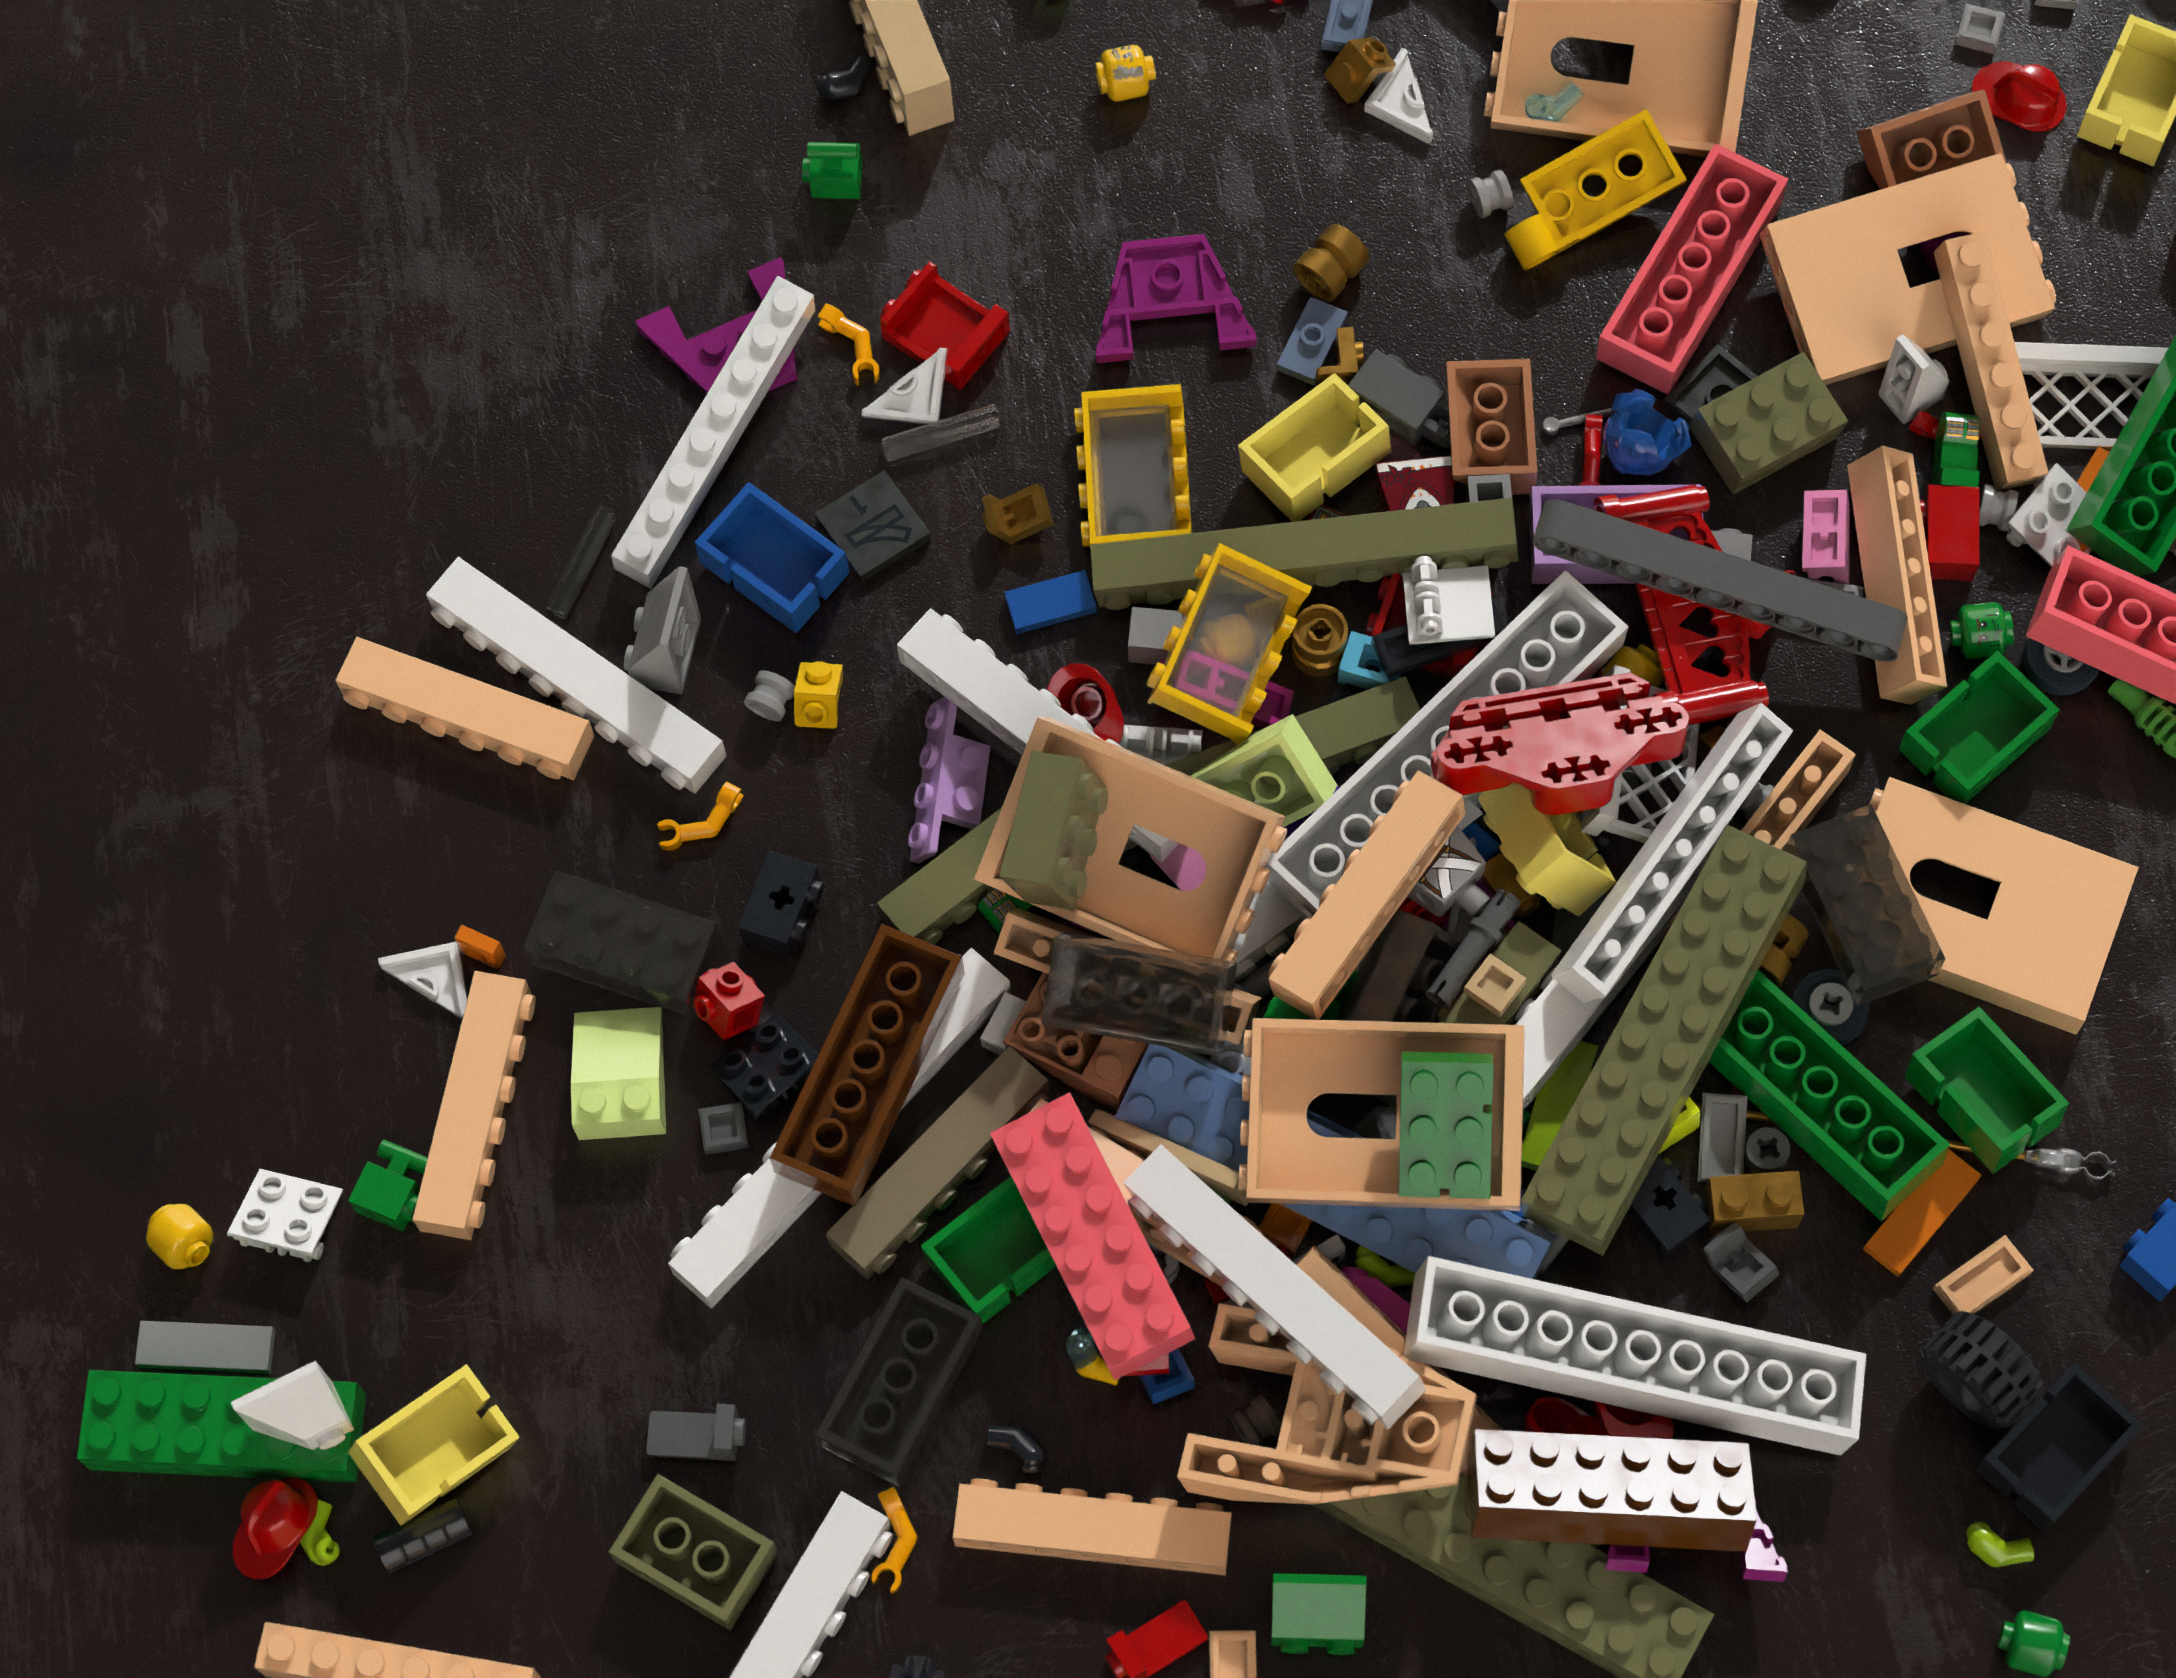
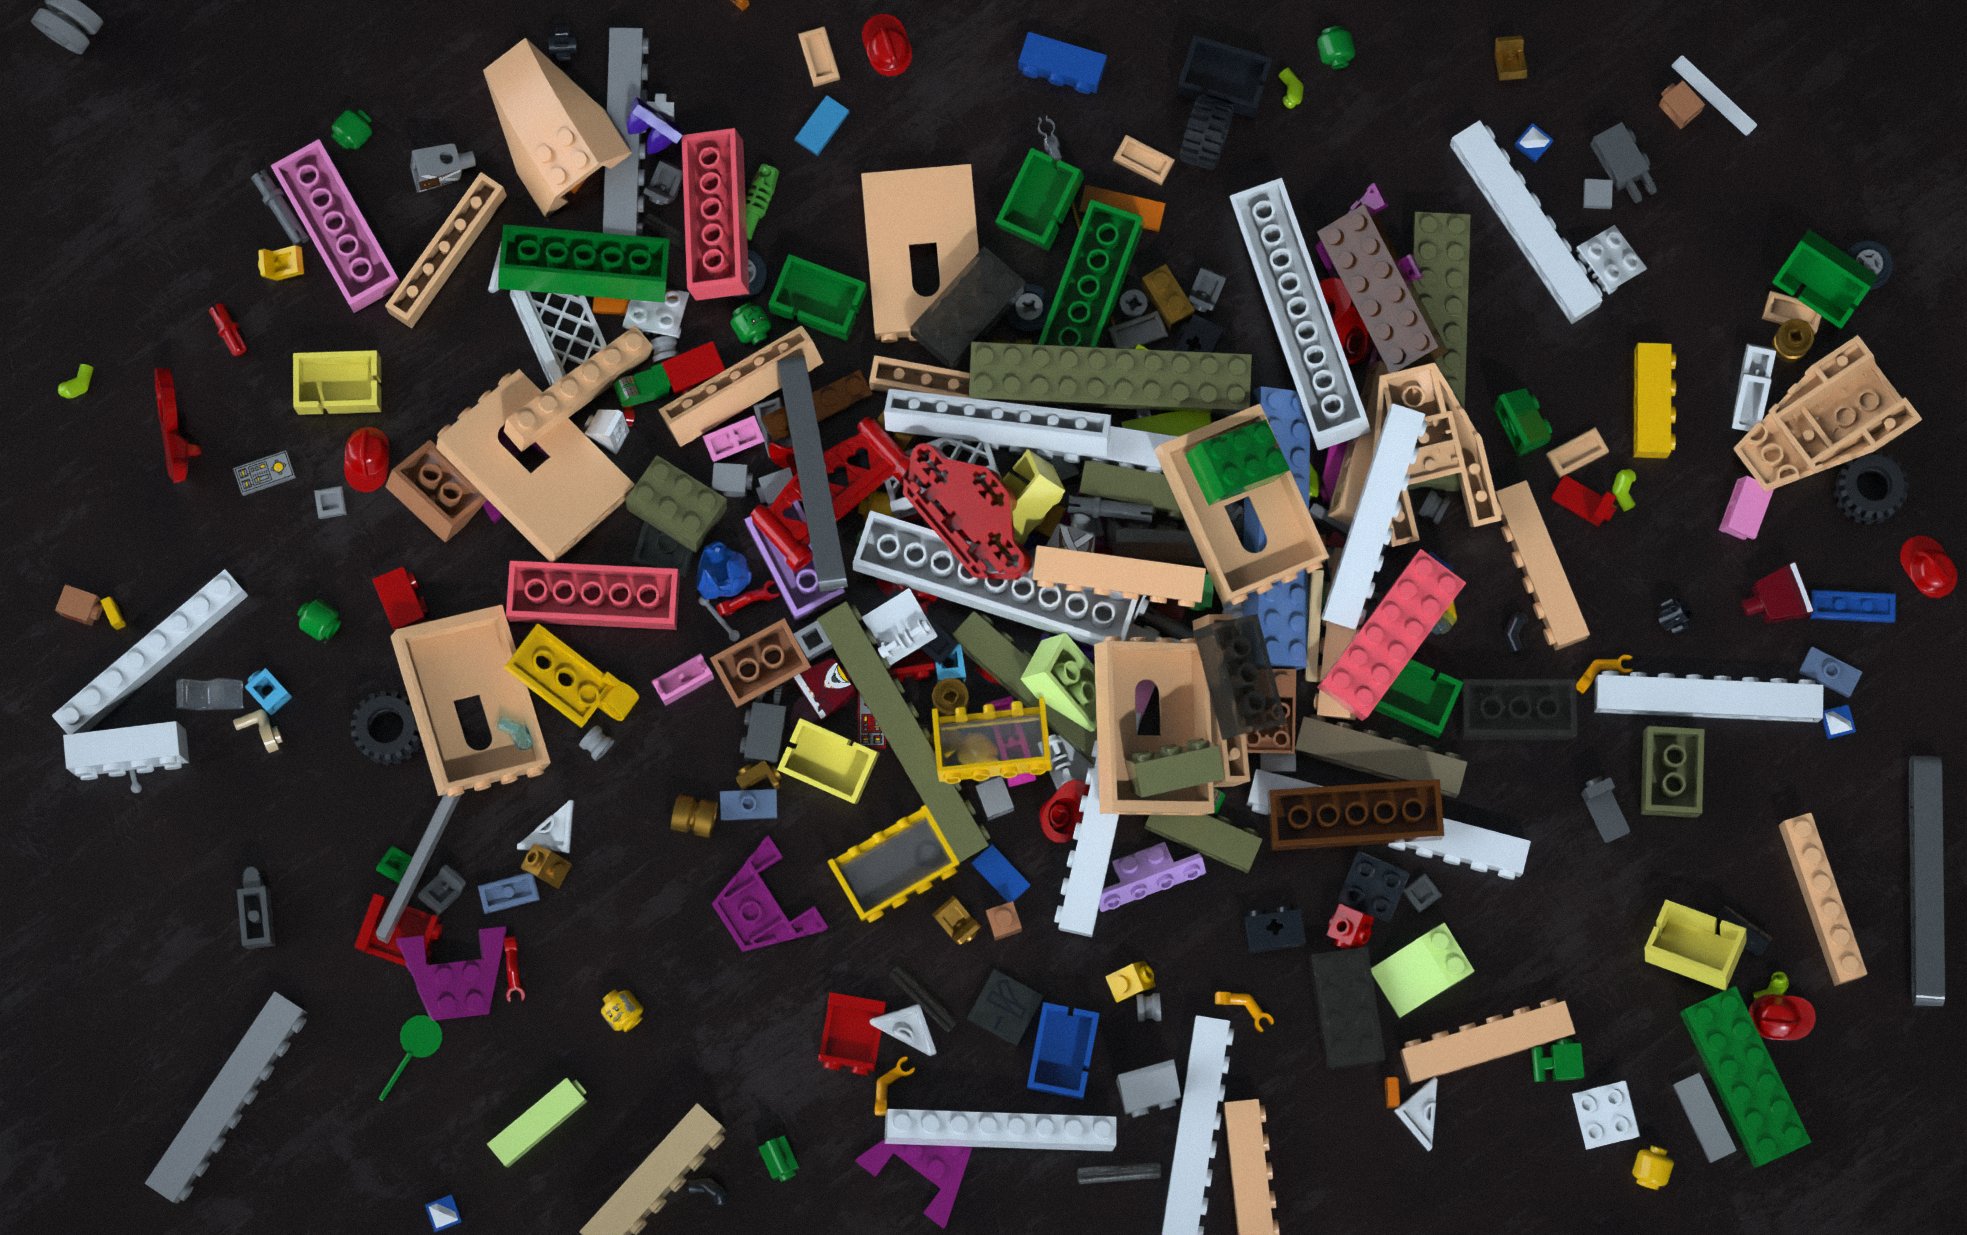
camera: 120 degrees left, 10 degrees up
white slope [231,1361,354,1450] -> none
tan plate [1464,953,1527,1018] -> none
none -> red brick [372,566,429,632]
none -> bright pink hinge [652,654,714,706]
none -> light grey brick [712,463,753,498]
none -> reddish brown plate [761,370,873,443]
none -> nougat brick [986,901,1022,941]

